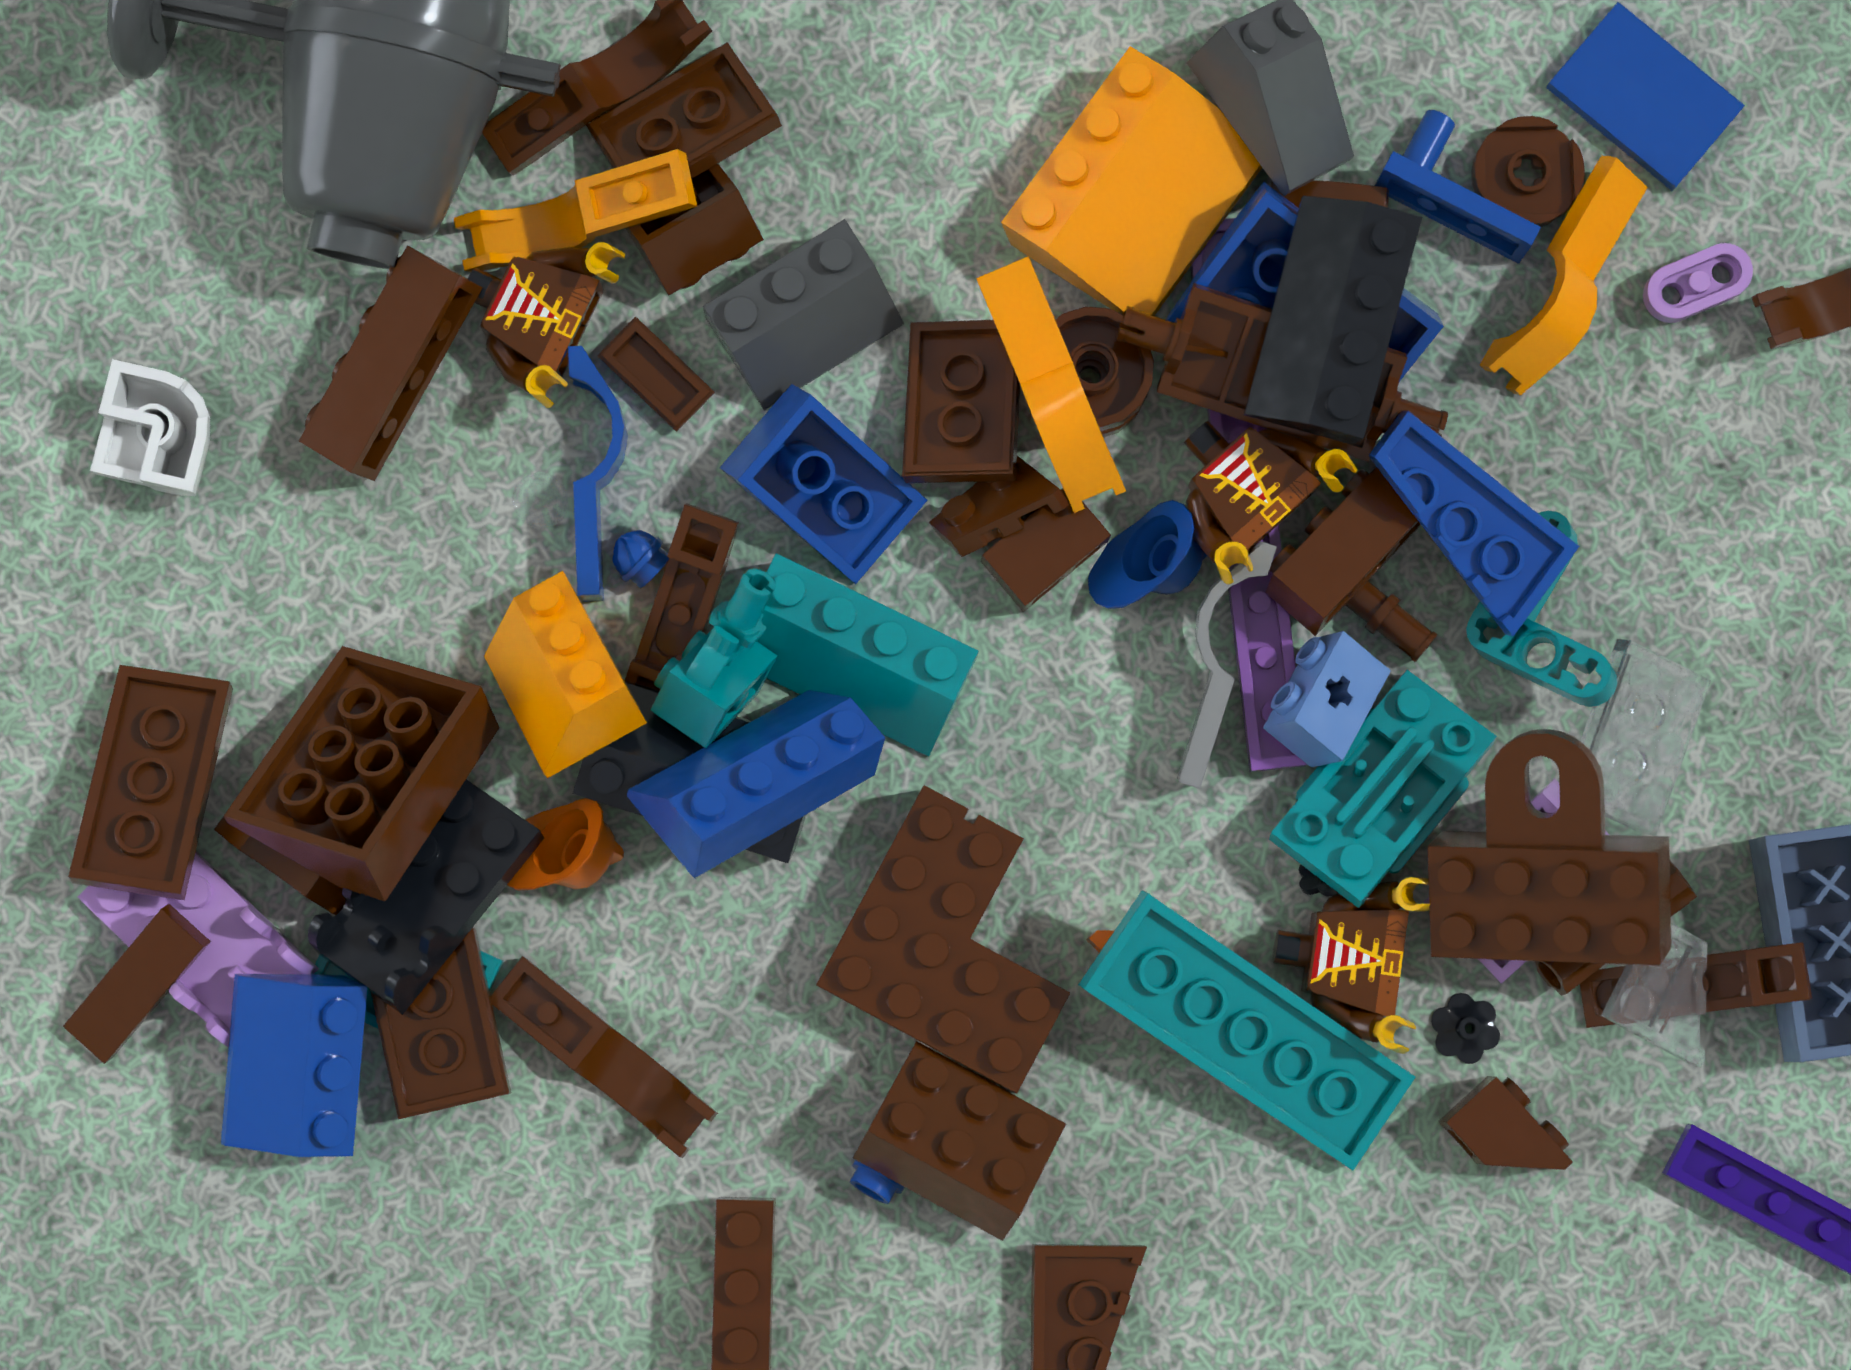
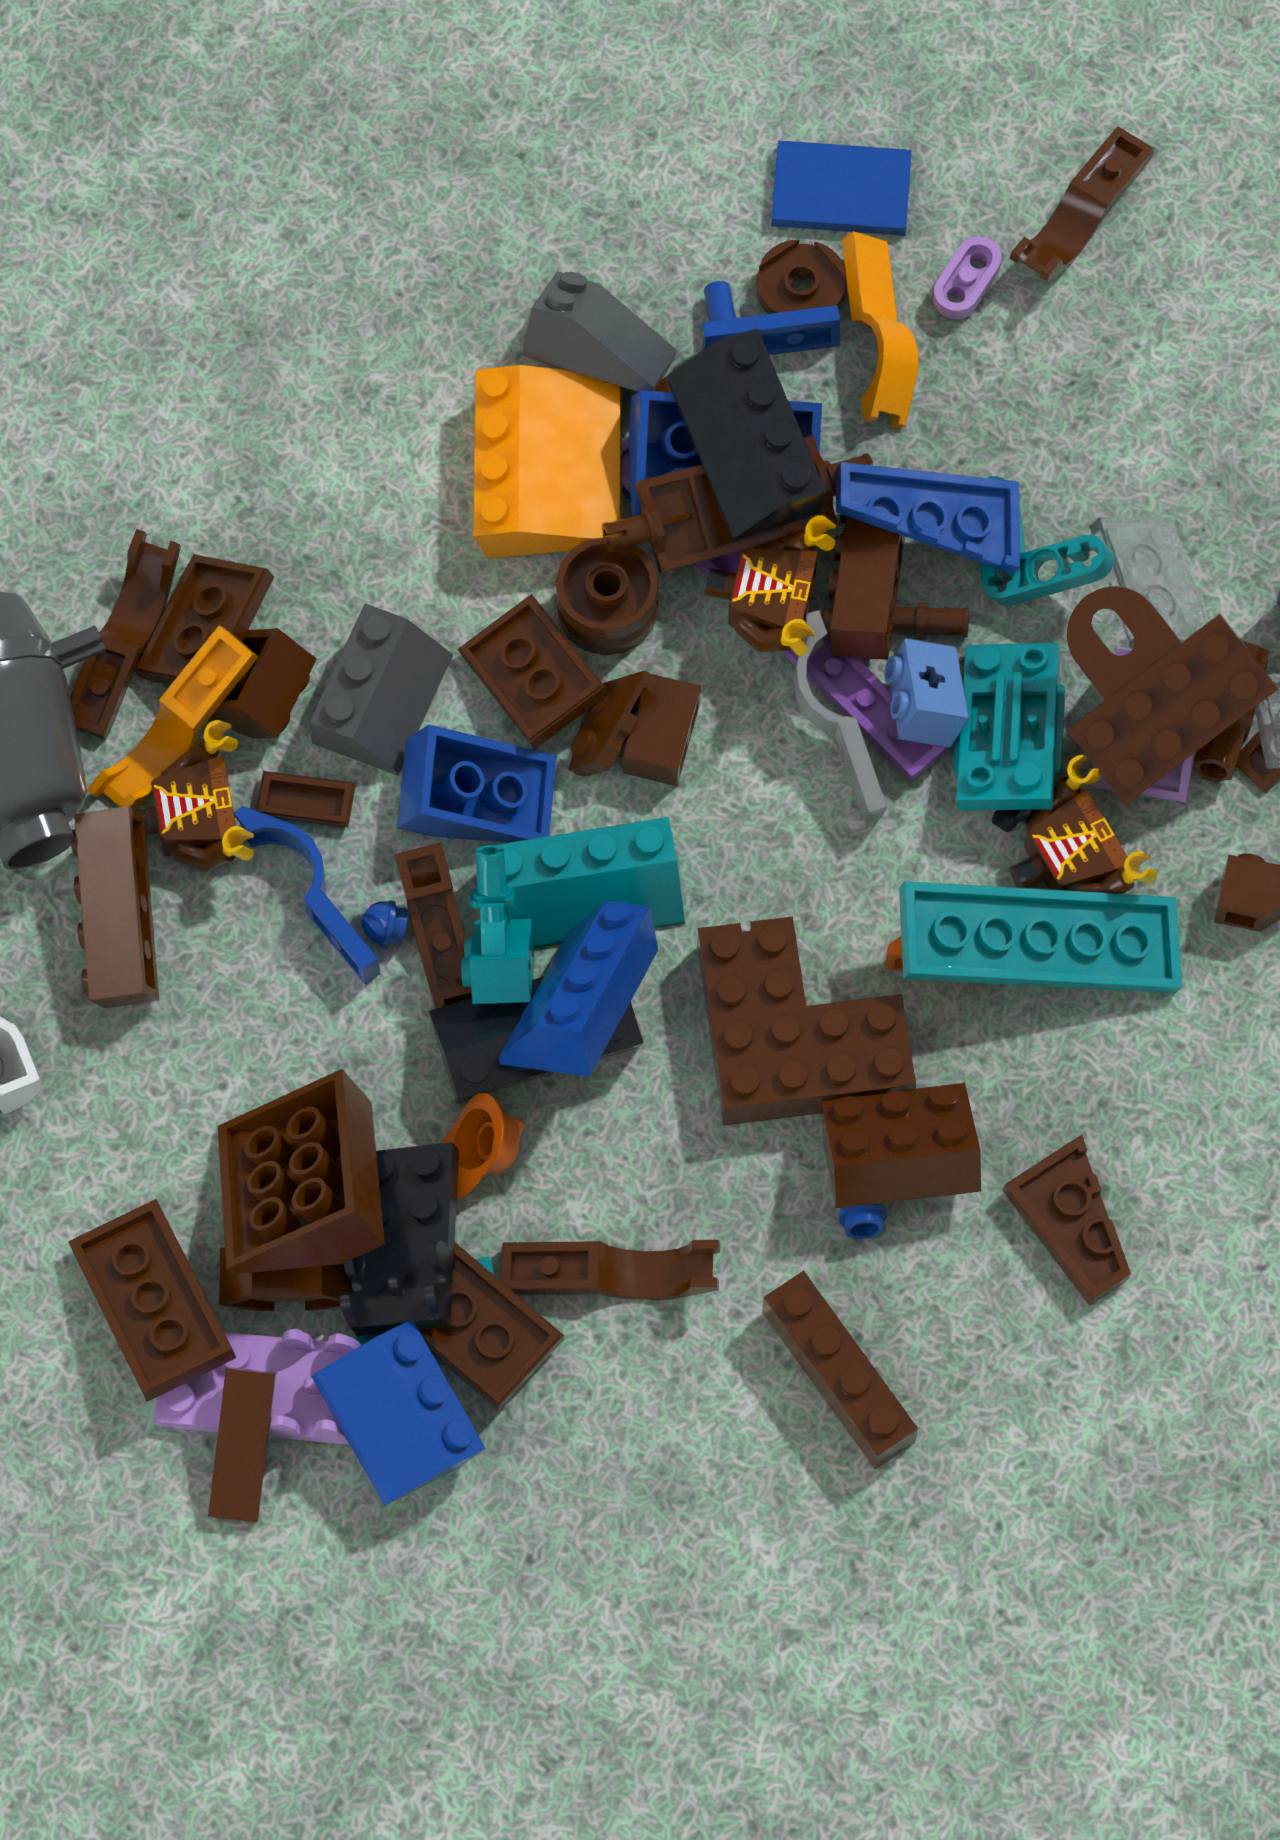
camera: 30 degrees left, 15 degrees down
light orange slope [484,571,647,778] -> none
light orange piece [976,256,1126,513] -> none
blue piece [1088,500,1207,609] -> none
black plant [1431,993,1500,1064] -> none

